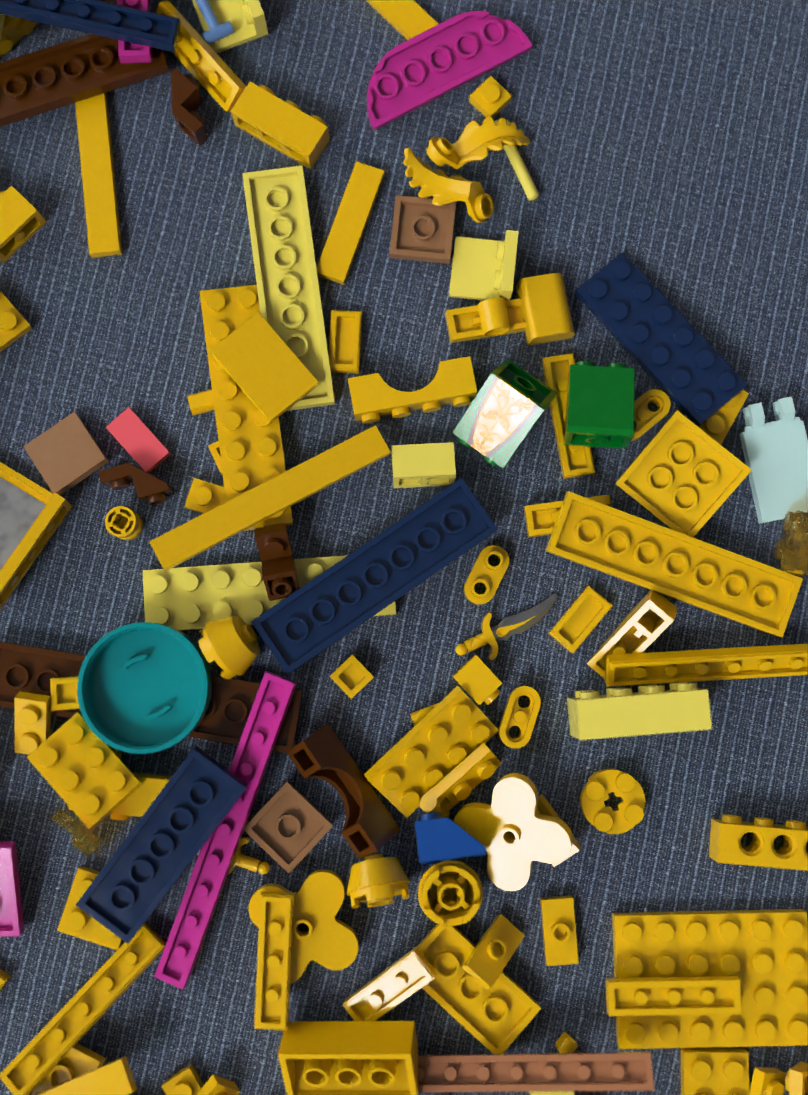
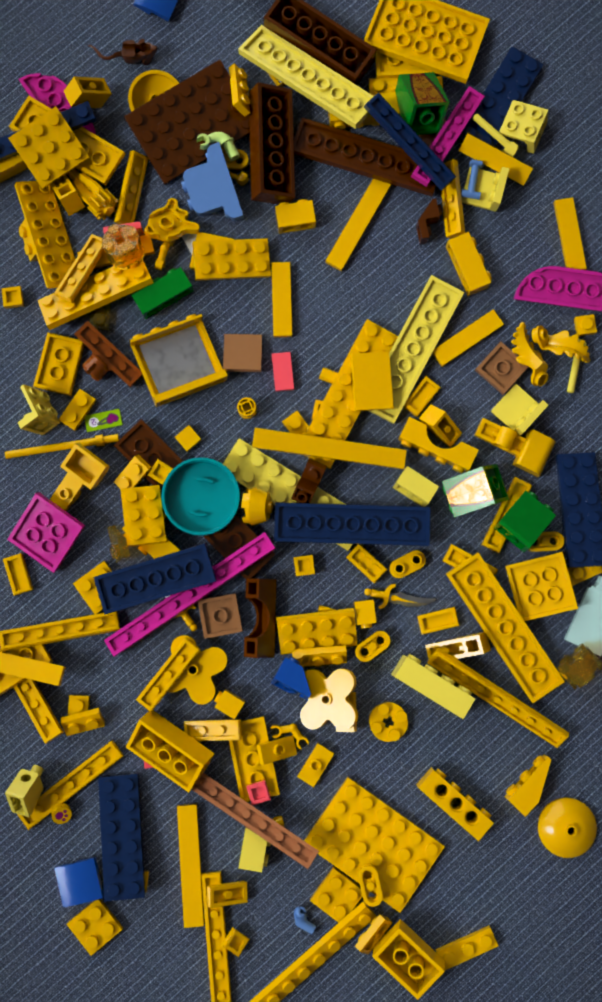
camera: 30 degrees right, 0 degrees up
reddish brown slope [98,463,175,505] -> none
yellow cone [347,854,411,909] -> none
yellow cone [418,860,483,926] -> none
yellow plate [606,976,742,1016] -> none
none -> yellow tile [175,425,202,452]
none -> yellow brick [214,689,245,720]
none -> coral tile [246,780,271,806]
none -> yellow arm [270,723,309,749]
none -> yellow tile [271,262,292,338]
none -> yellow plate [346,544,387,583]
none -> yellow plate [358,864,383,907]
none -> yellow slope [419,404,462,448]

